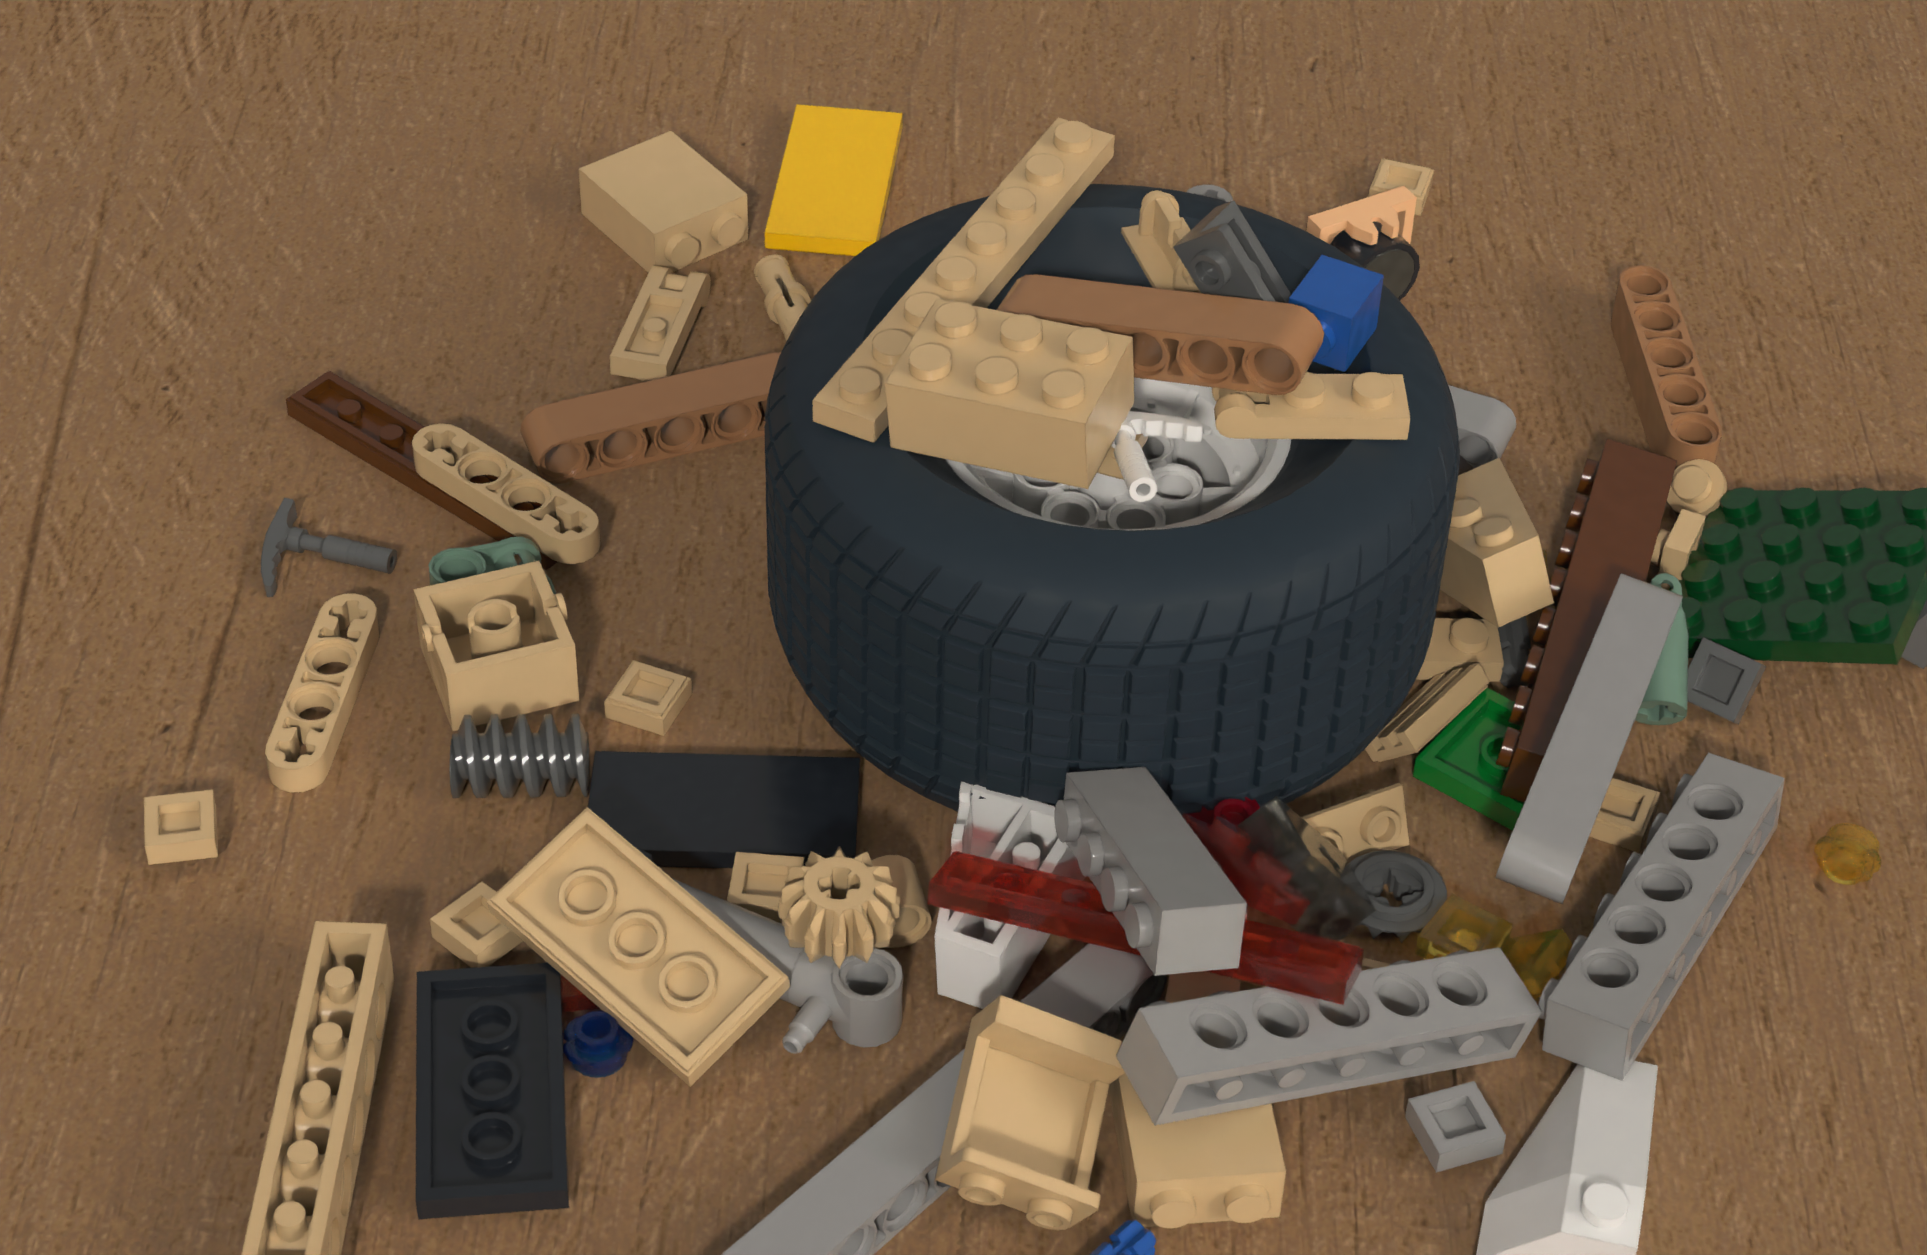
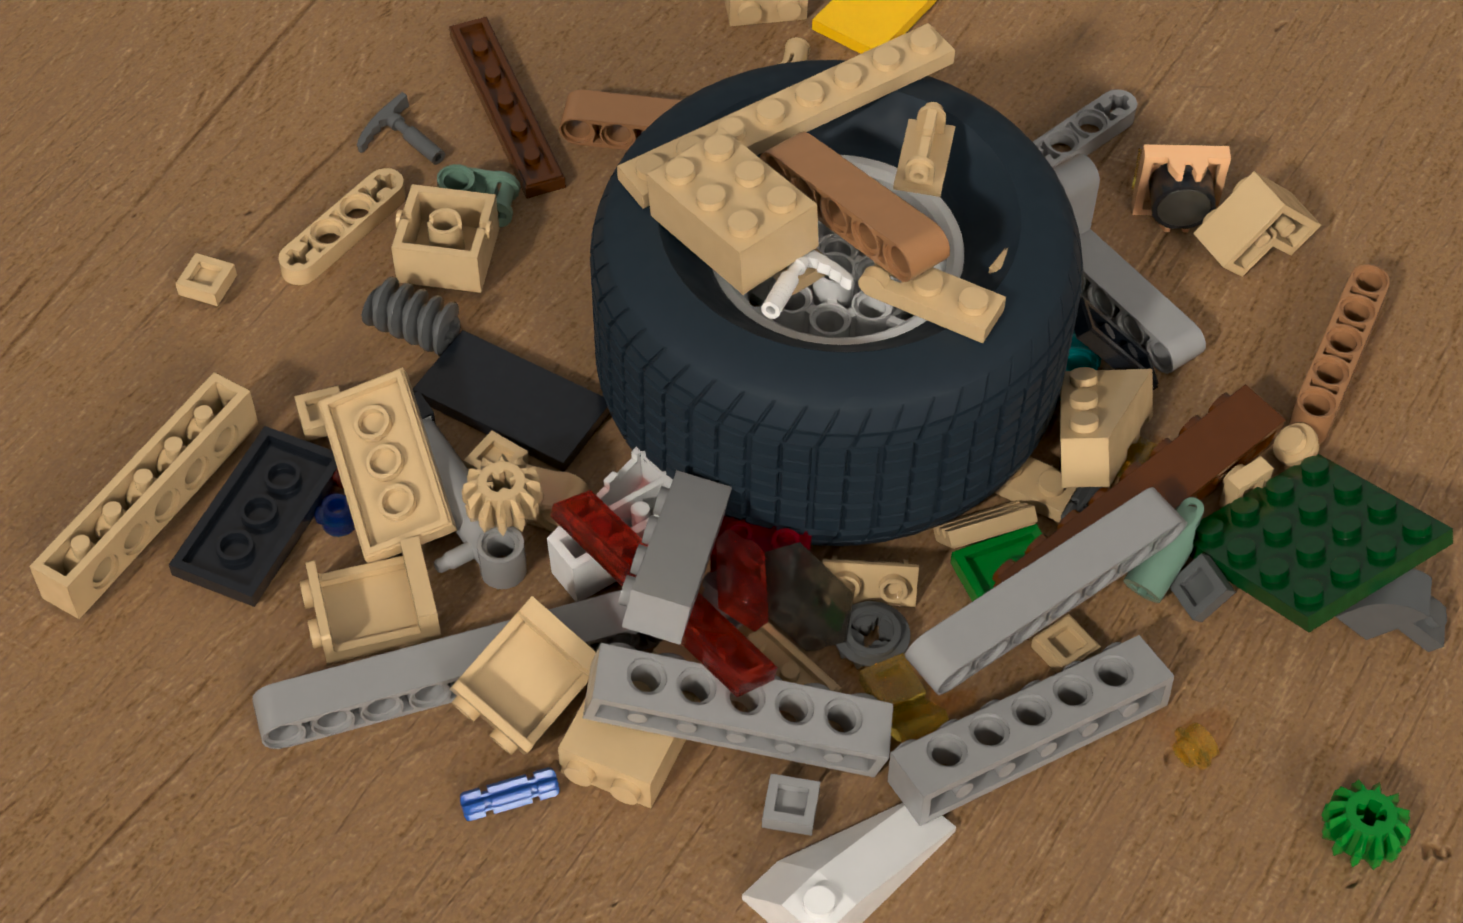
camera: 30 degrees right, 10 degrees up
tan beam [412,423,600,564] -> none
tan tile [604,660,692,736] -> none
tan plate [610,266,711,381] -> none
dark grey bracket [1173,200,1291,303] -> none
blue brick [1288,255,1384,372] -> none
tan tile [1368,159,1434,216] -> none
none -> tan panel [299,535,441,665]
none -> tan brick [1193,171,1321,277]

